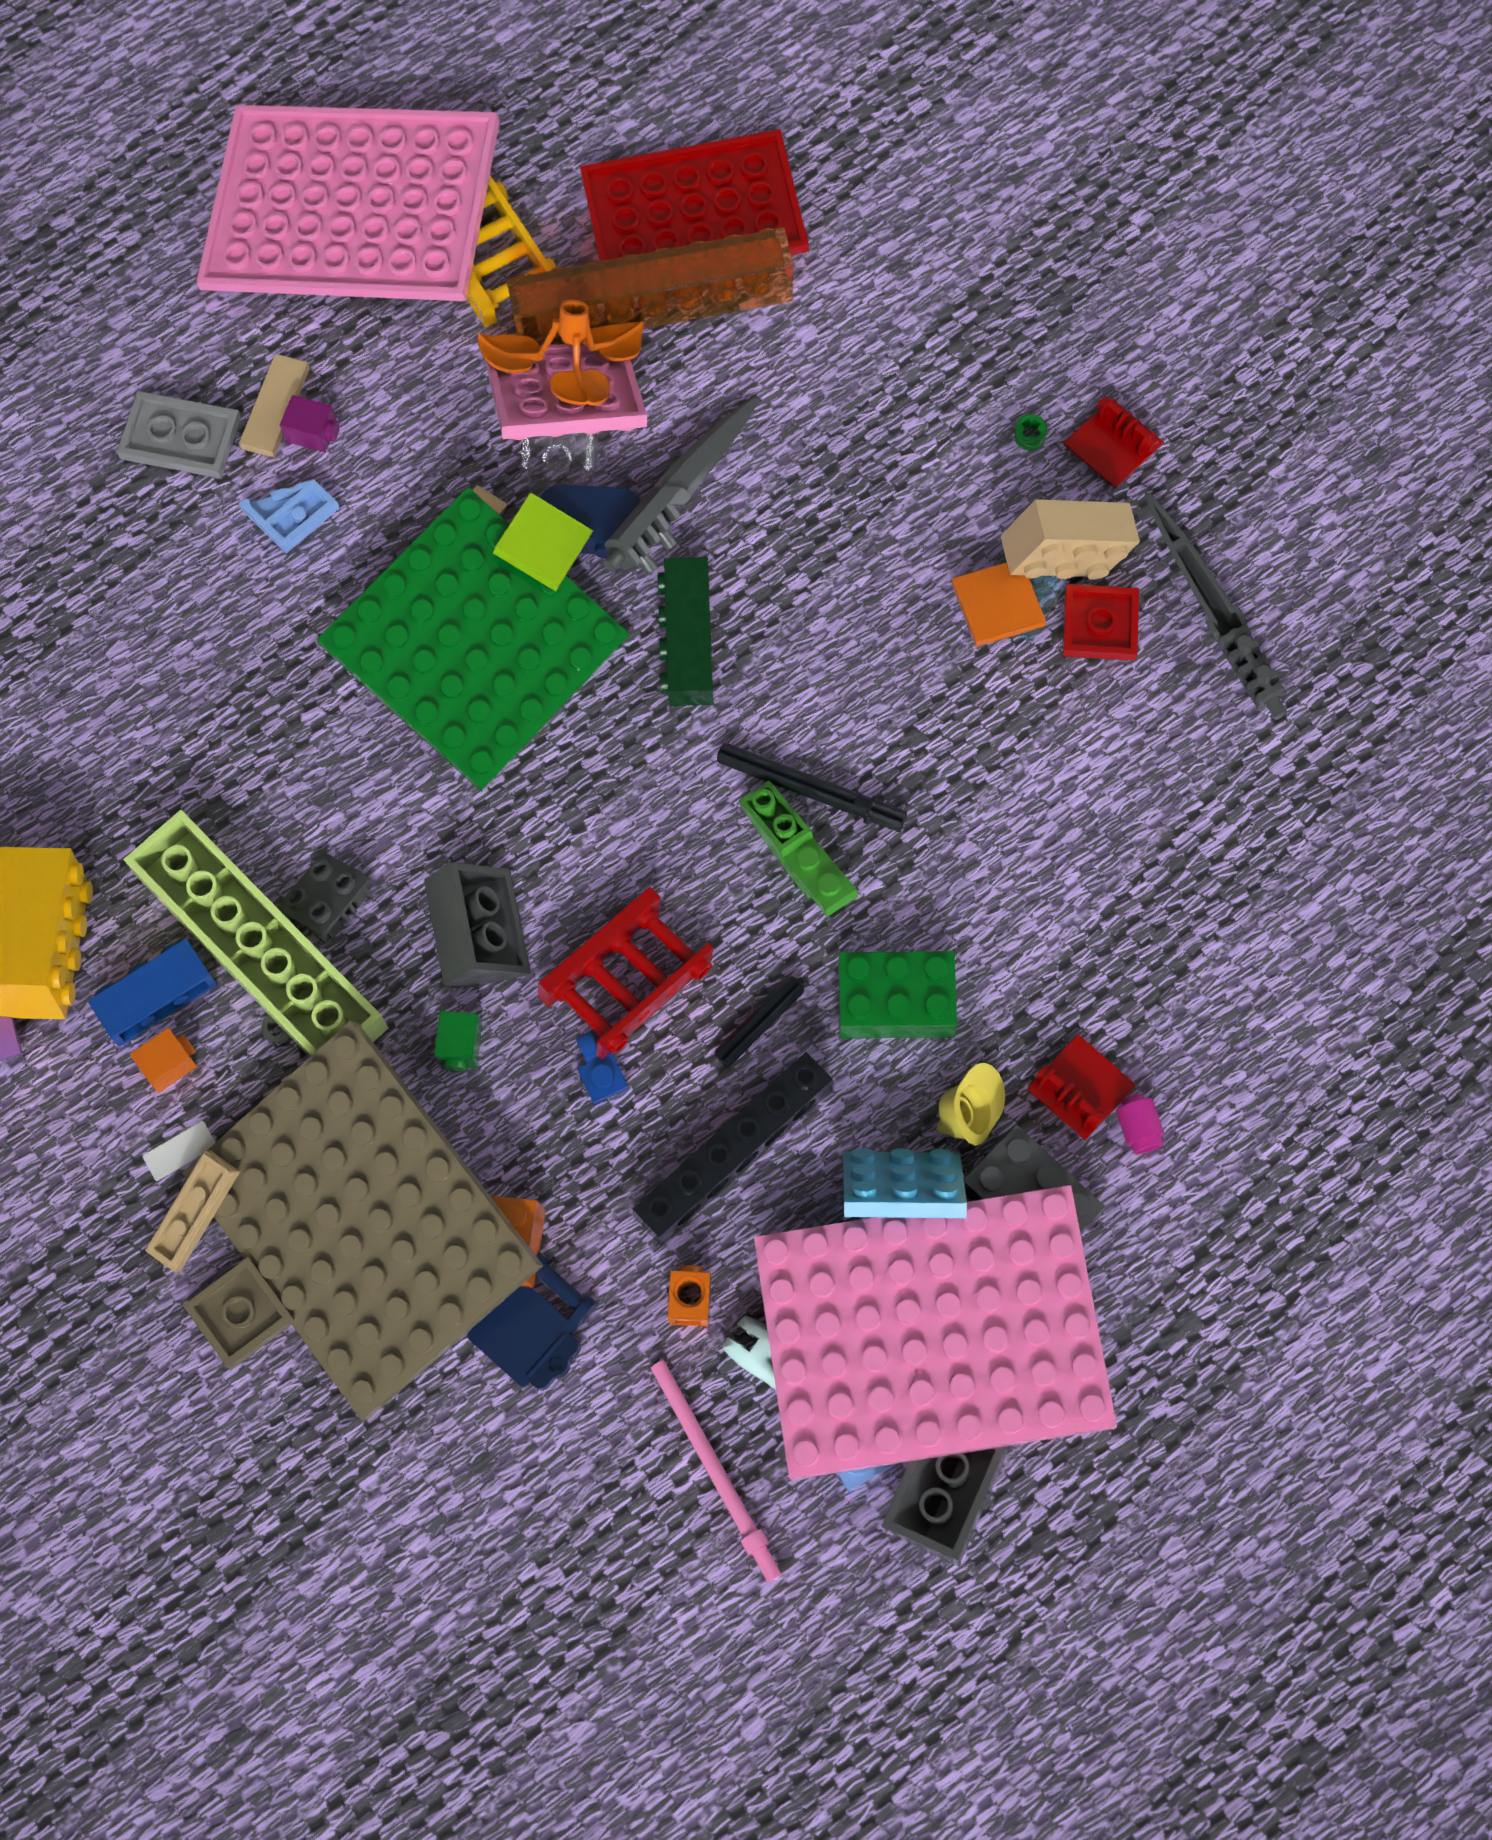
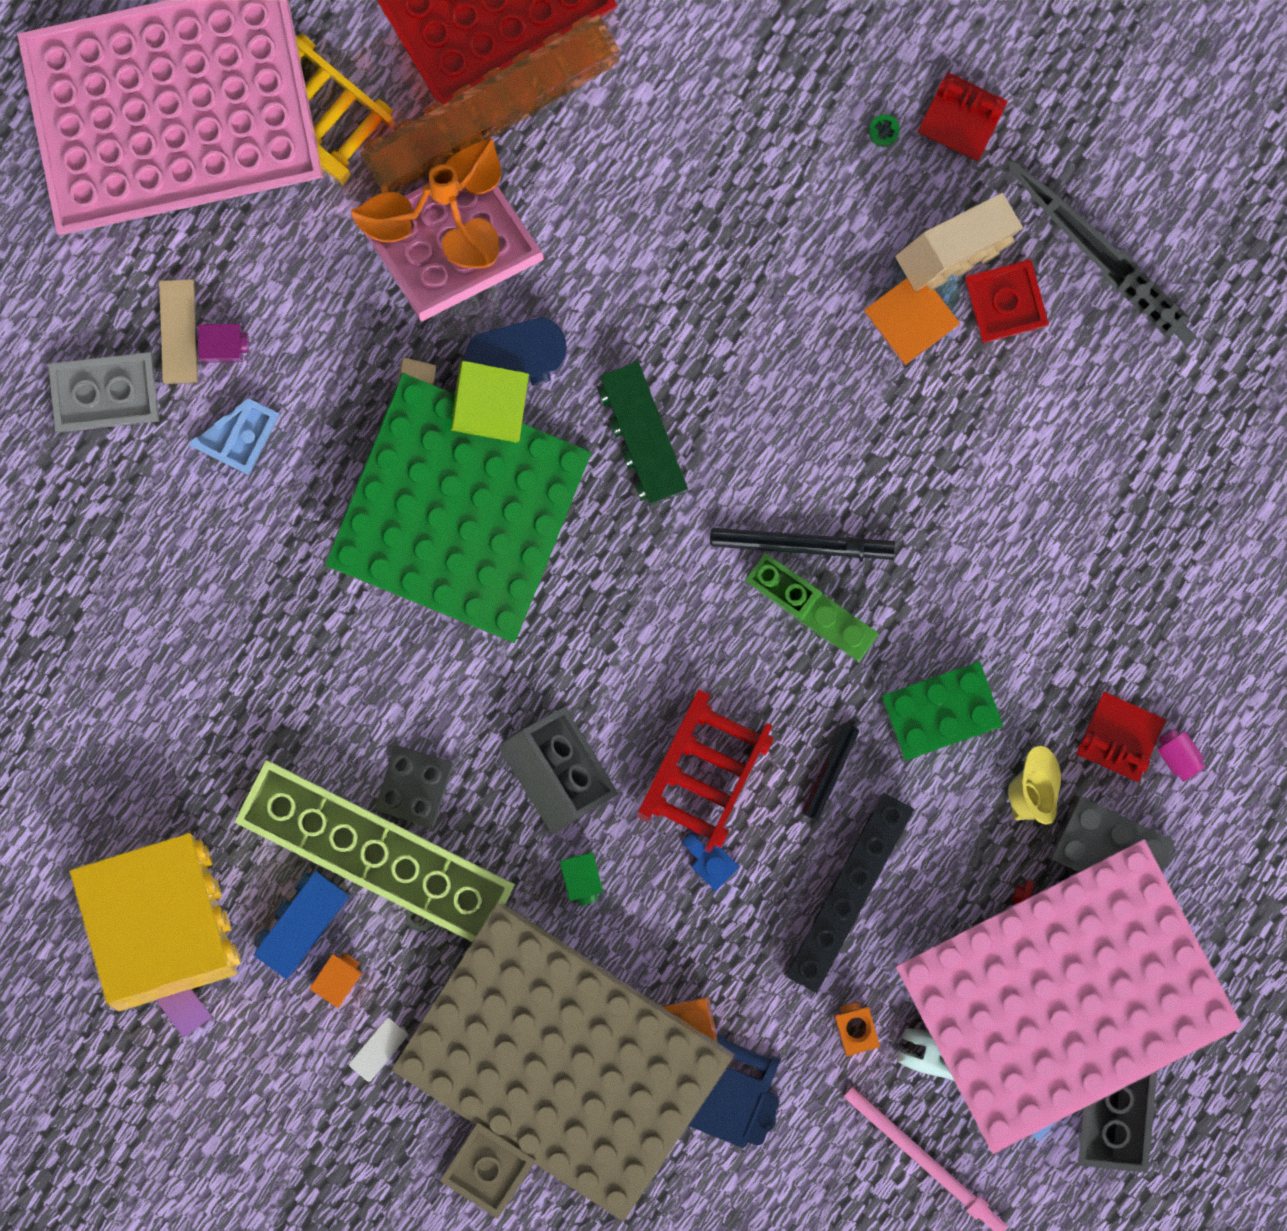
camera: 25 degrees left, 15 degrees up
tan tile [145,1150,240,1272] -> none
dark grey piece [603,396,760,574] -> none
medium azure plate [843,1148,967,1218] -> none

